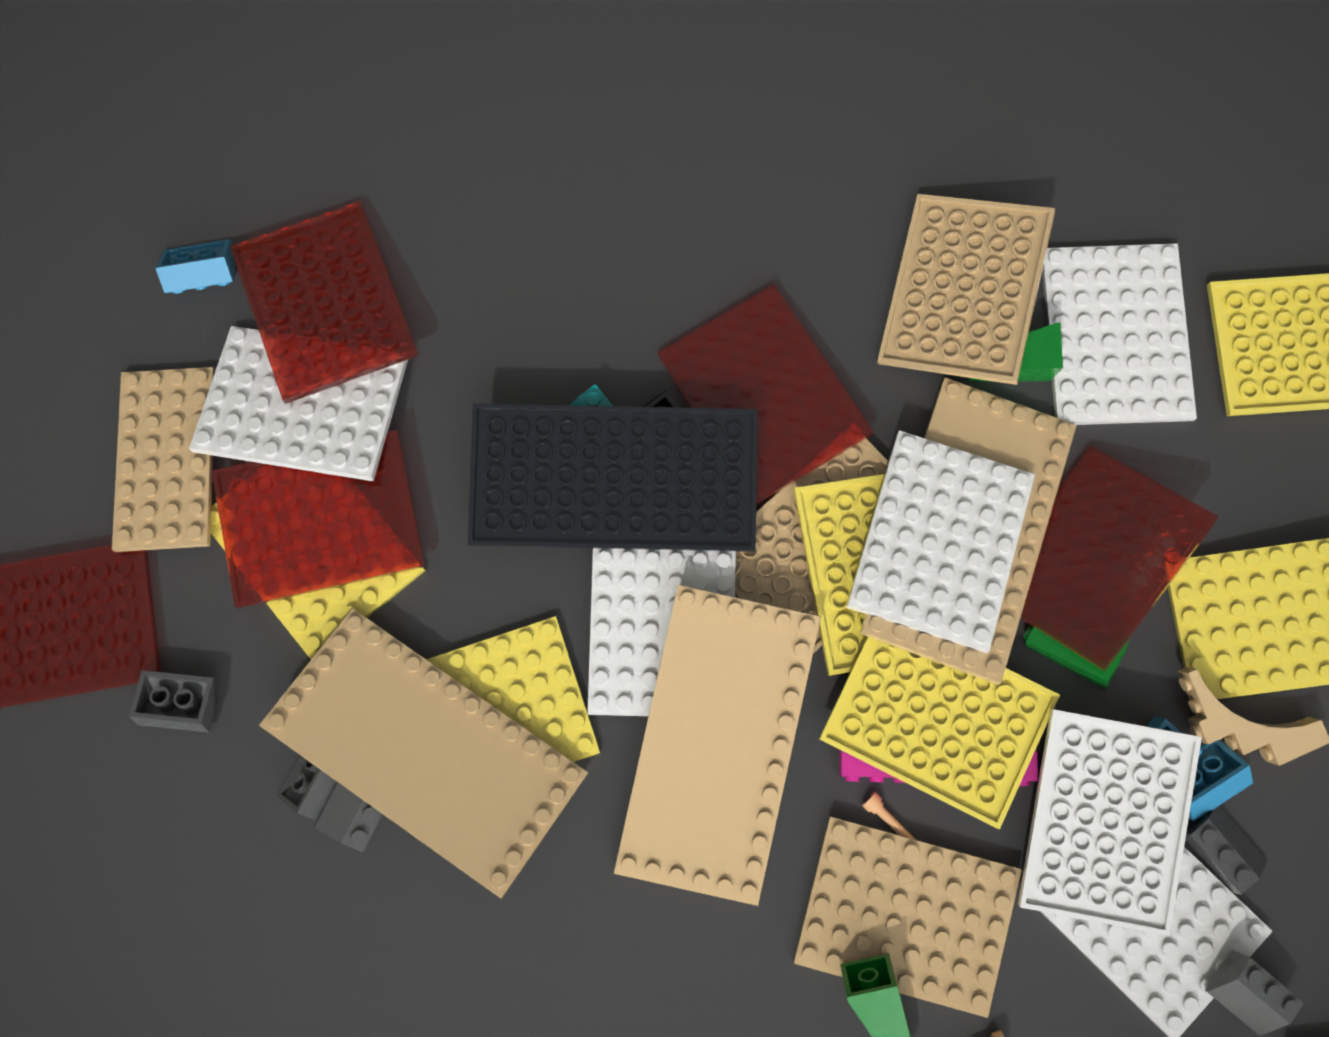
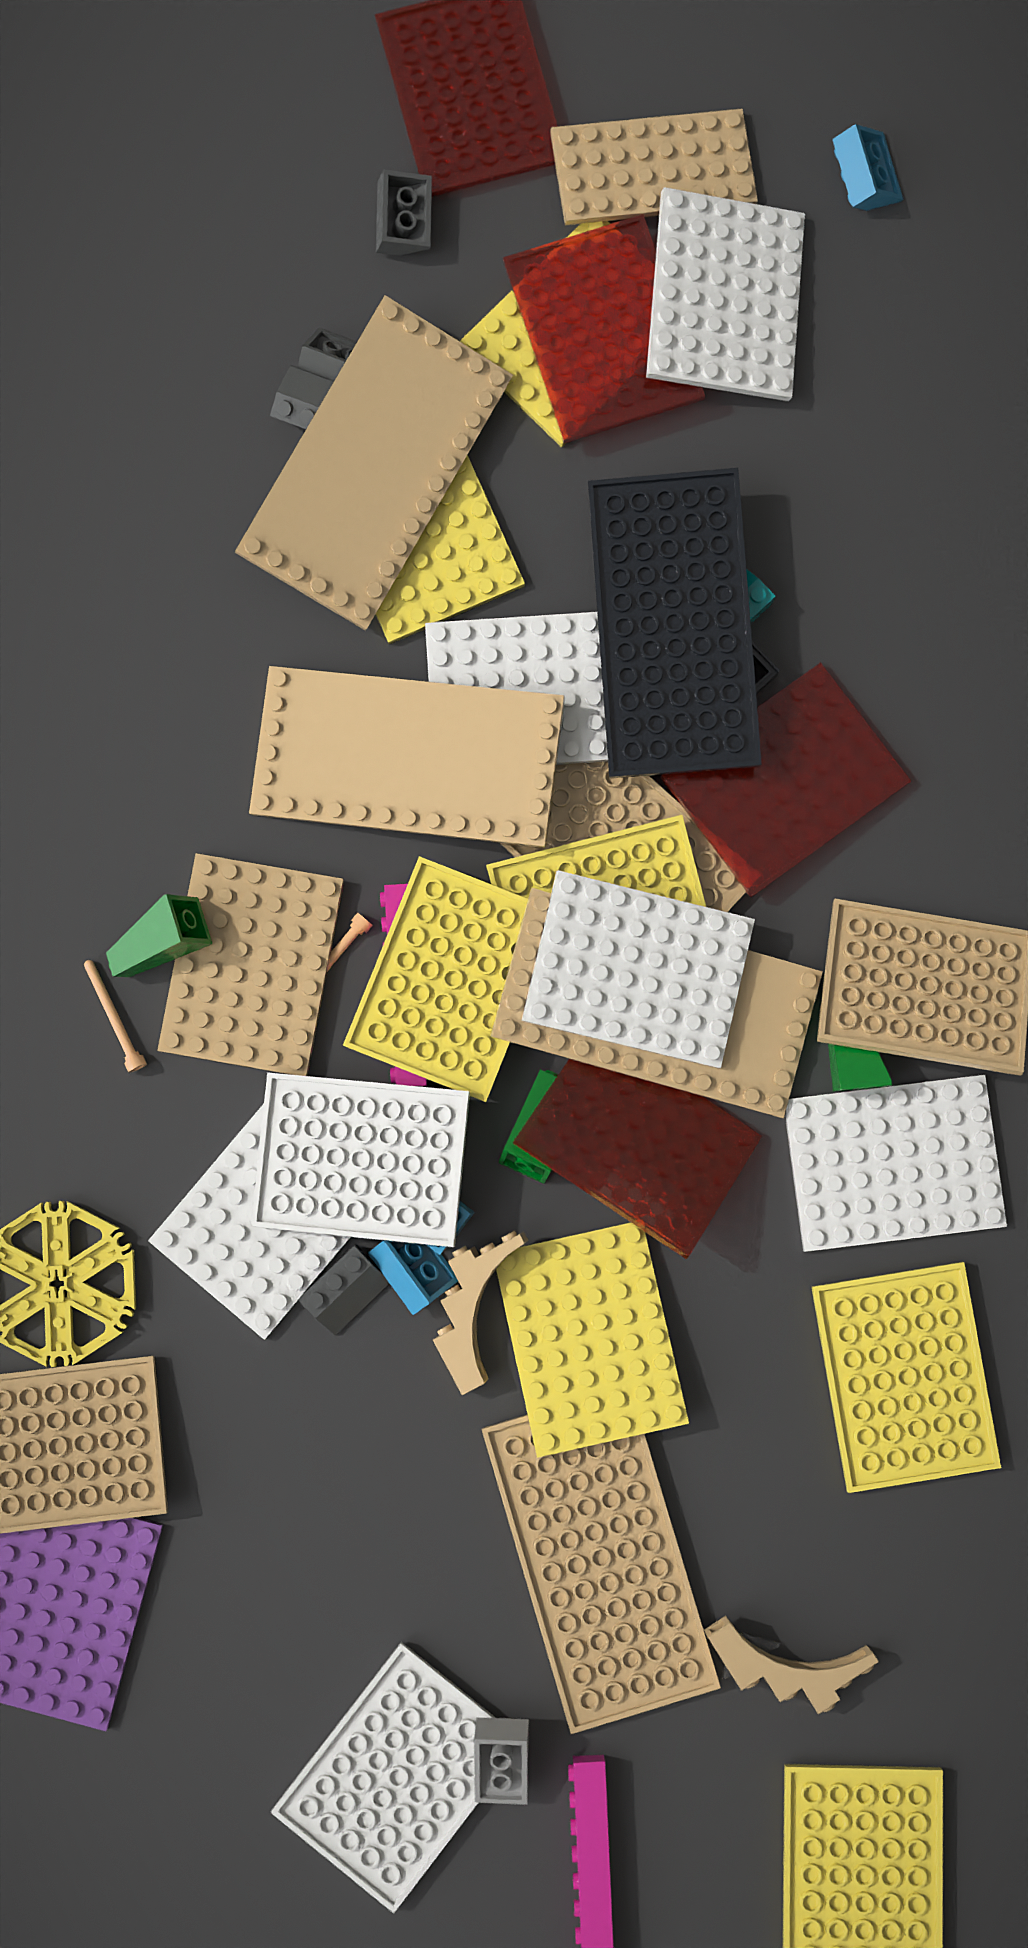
camera: 85 degrees right, 5 degrees up
clear red plate [230,202,419,404] -> none
dark grey slope [1205,950,1304,1036] -> none

